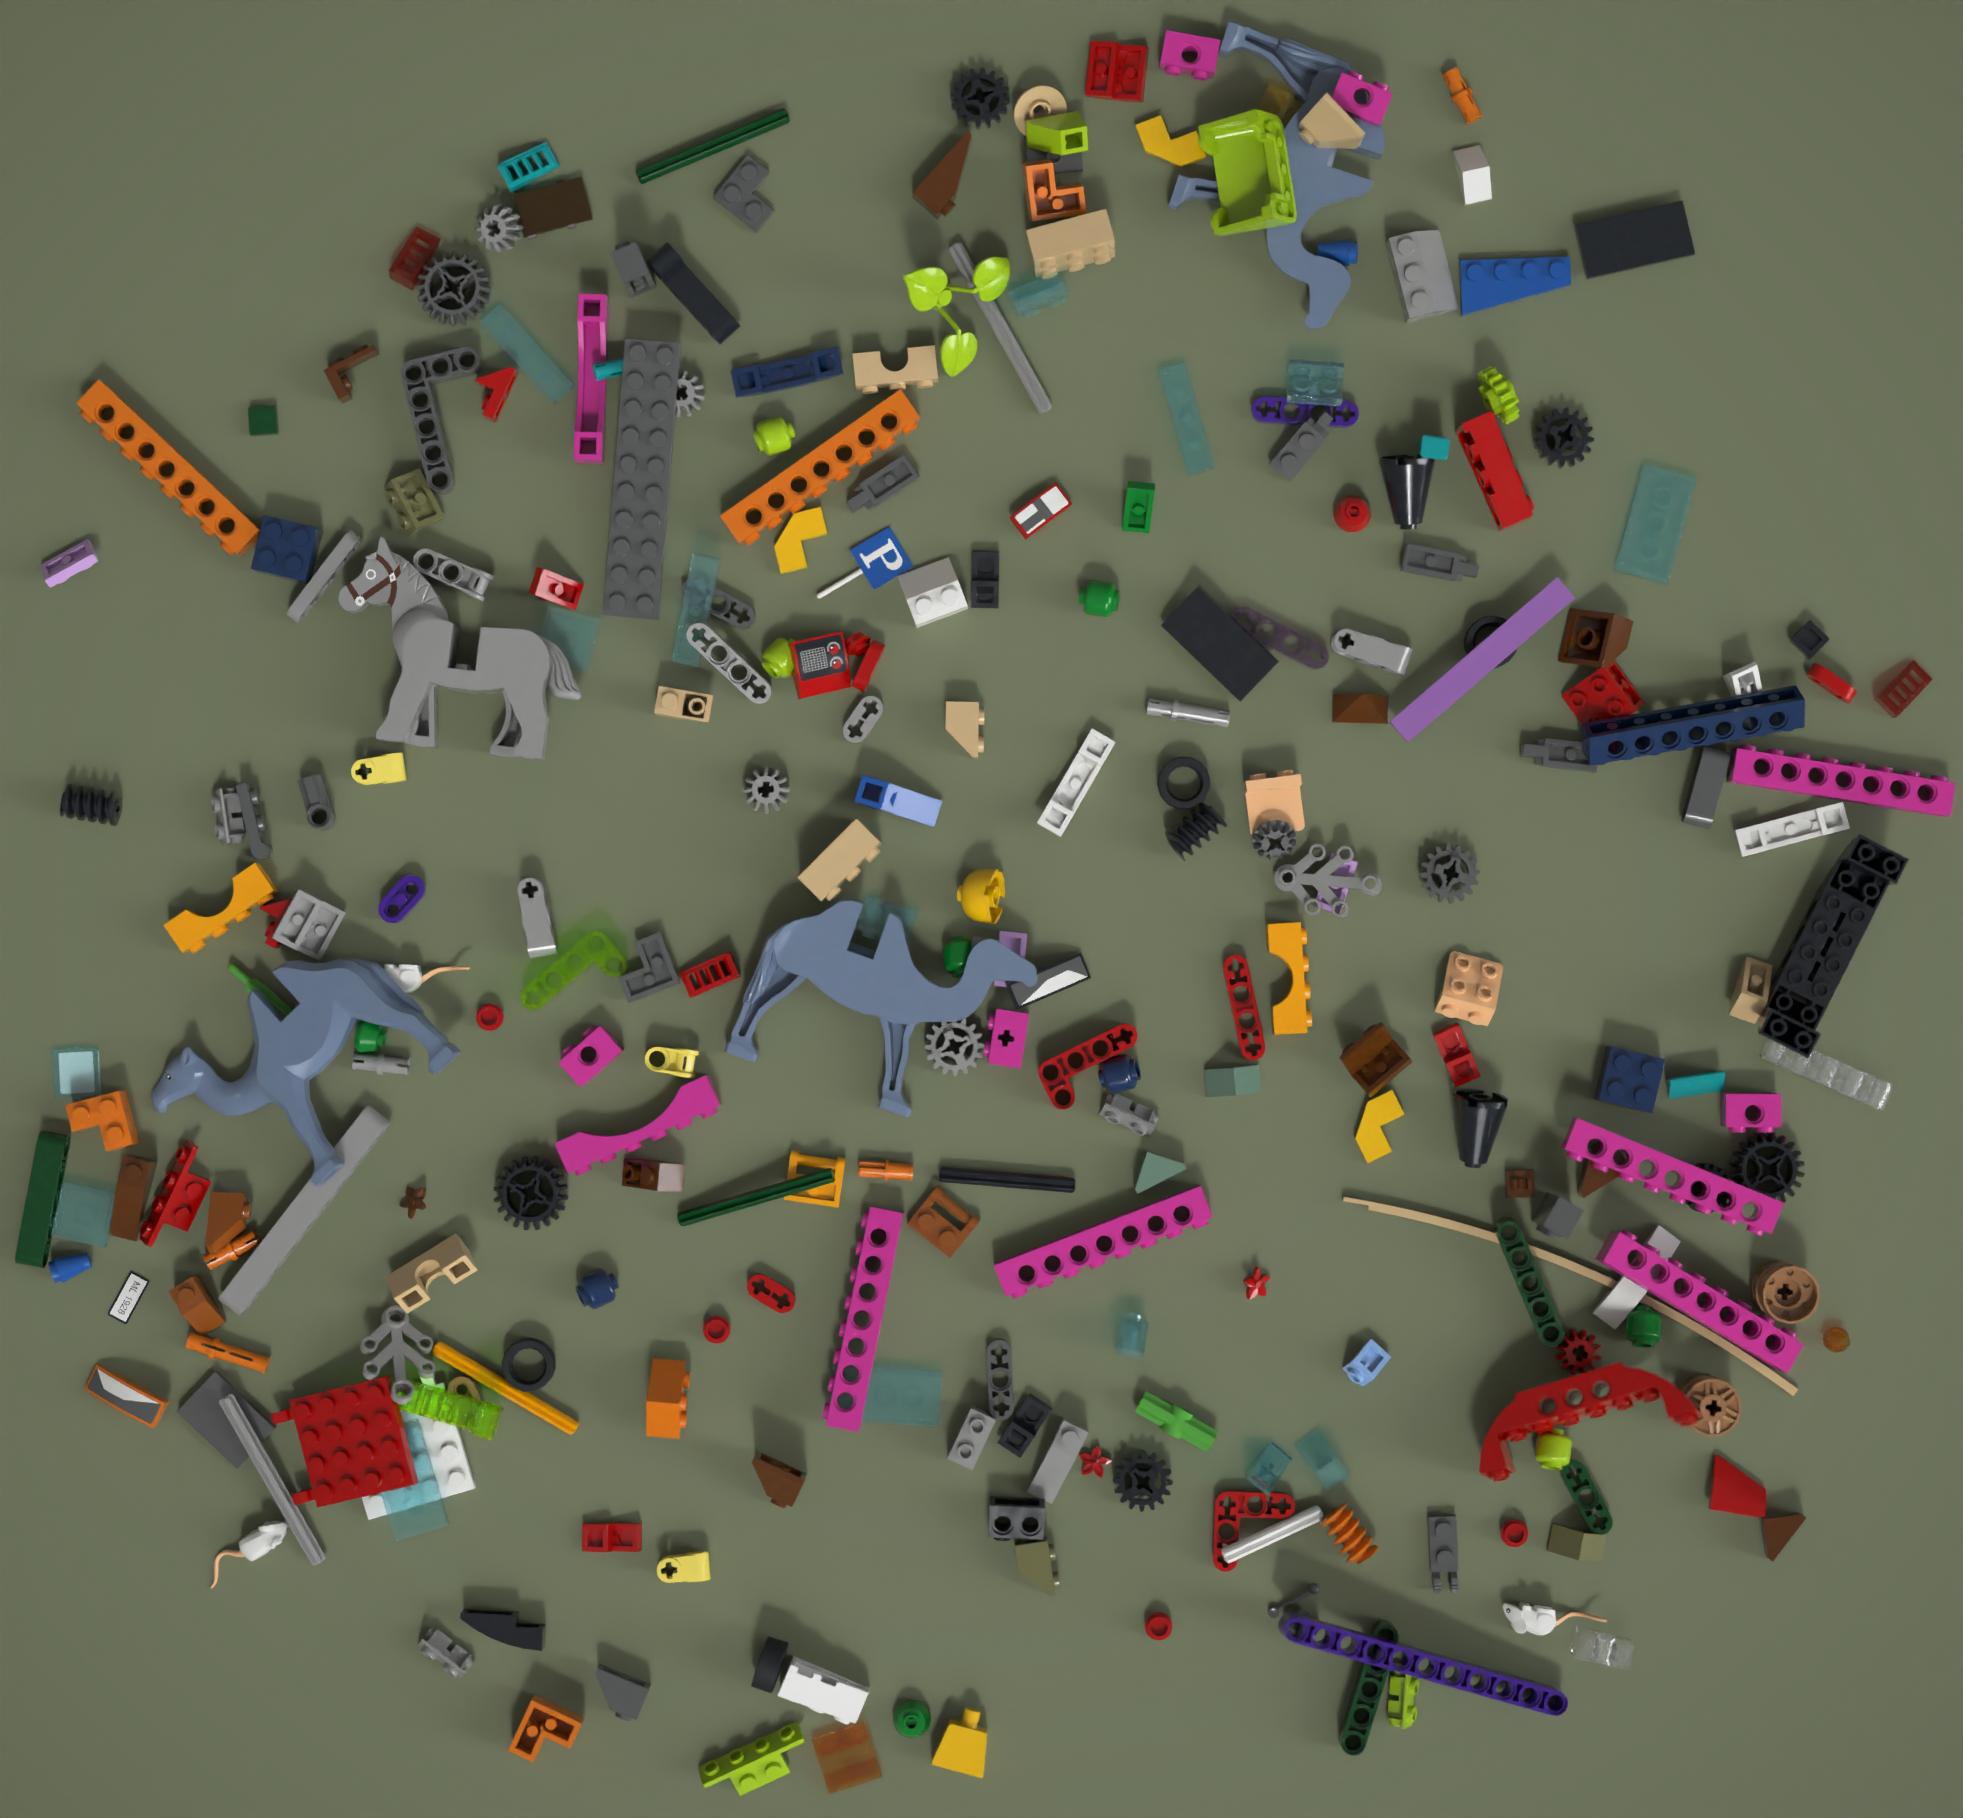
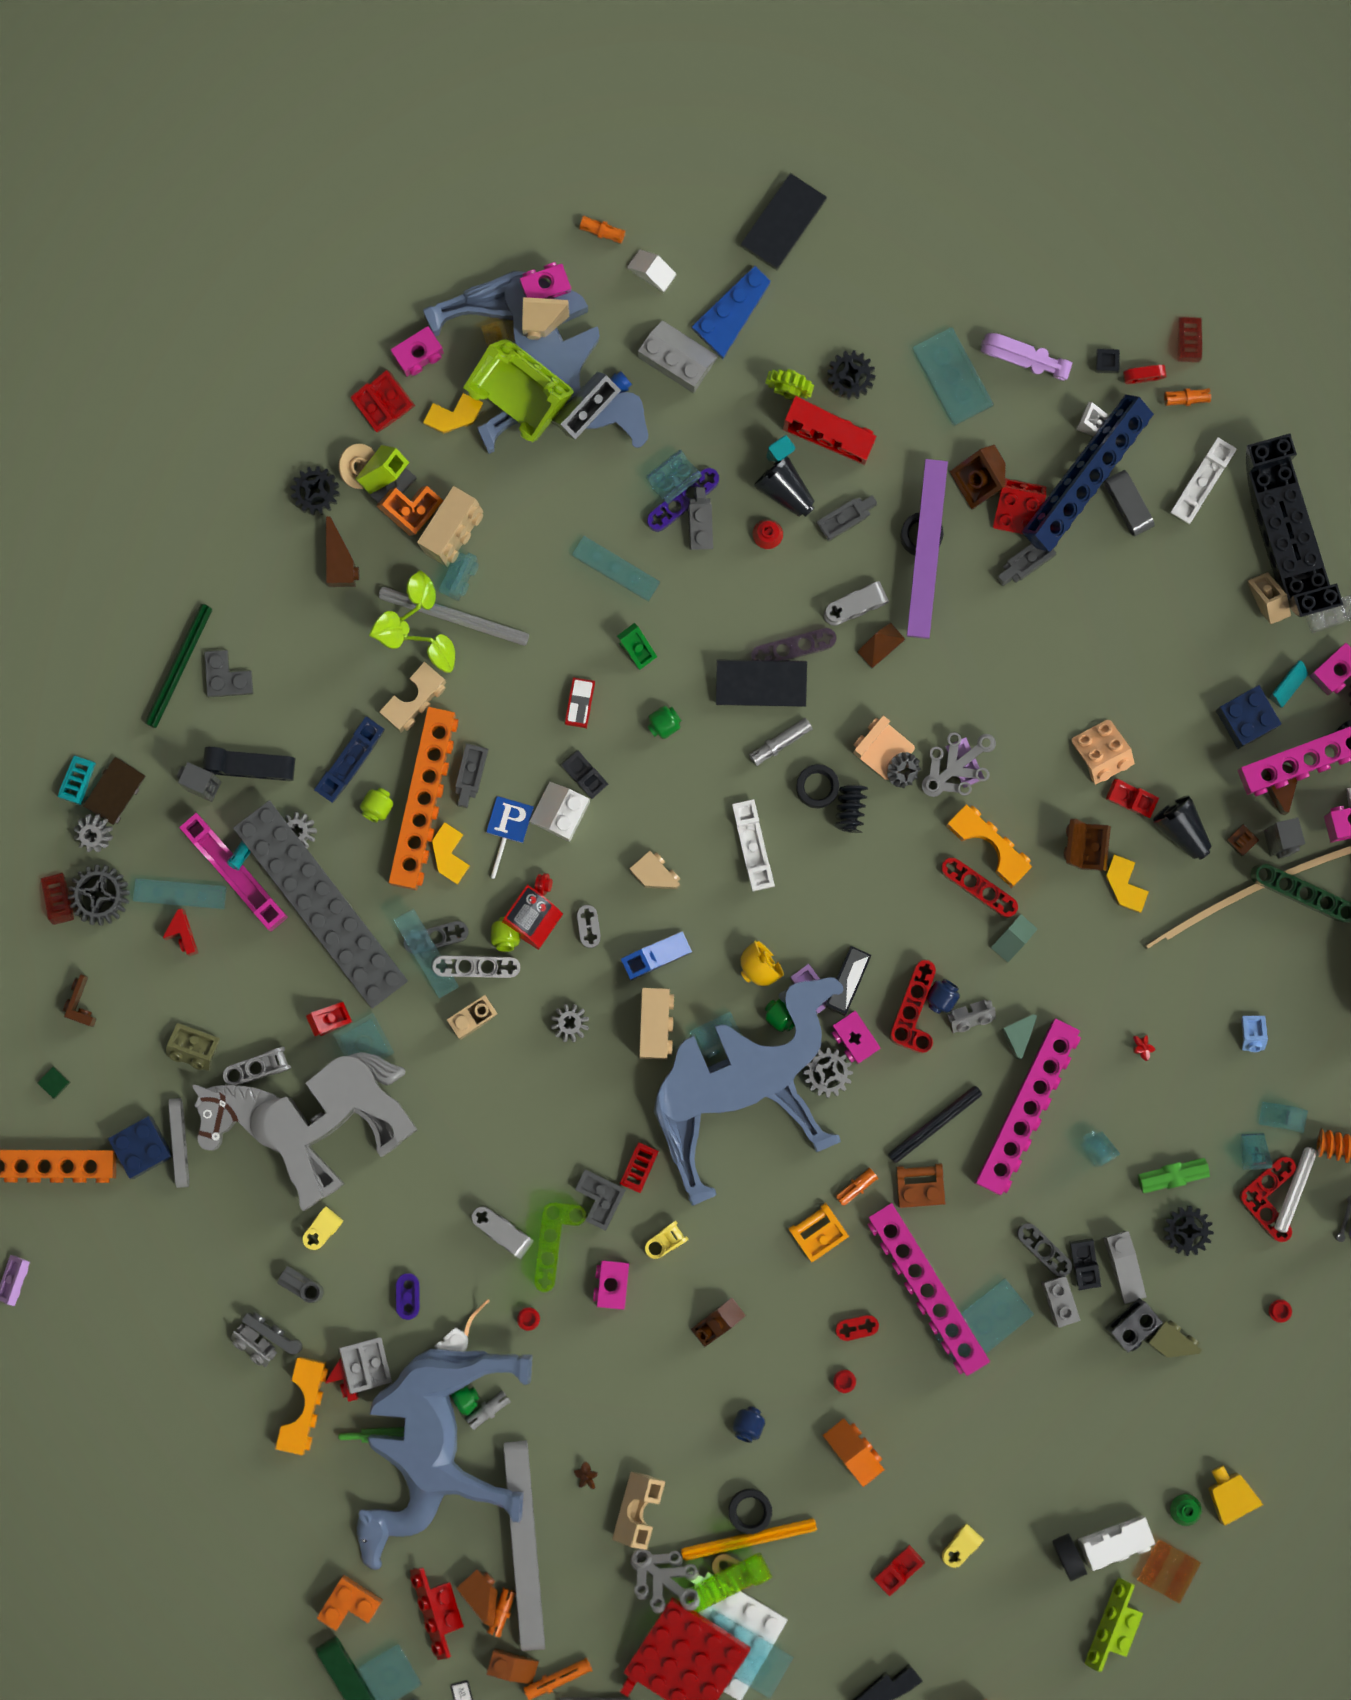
camera: 45 degrees left, 5 degrees down
clear light blue piece [52,1046,101,1100] -> none
black piece [60,784,122,826] -> none
reddish brown slope [109,1154,158,1241] -> none
dark grey beam [401,347,482,495] -> none
black gear [494,1156,569,1230] -> none
dark pink arch [554,1075,721,1176] -> none
dark grey slope [595,1664,651,1721] -> none
dark green axle [677,1168,835,1227] -> none
reddish brown slope [752,1451,807,1508] -> none
red beam [851,639,886,692] -> none
red plant [1079,1445,1112,1478] -> none
dark grey gear [1419,844,1480,904] -> none
dark pink brick [1727,744,1956,817] -> none
none -> dark grey brick [552,371,621,440]
none -> lavender piece [980,333,1072,381]
none -> orange pin [1164,388,1211,406]

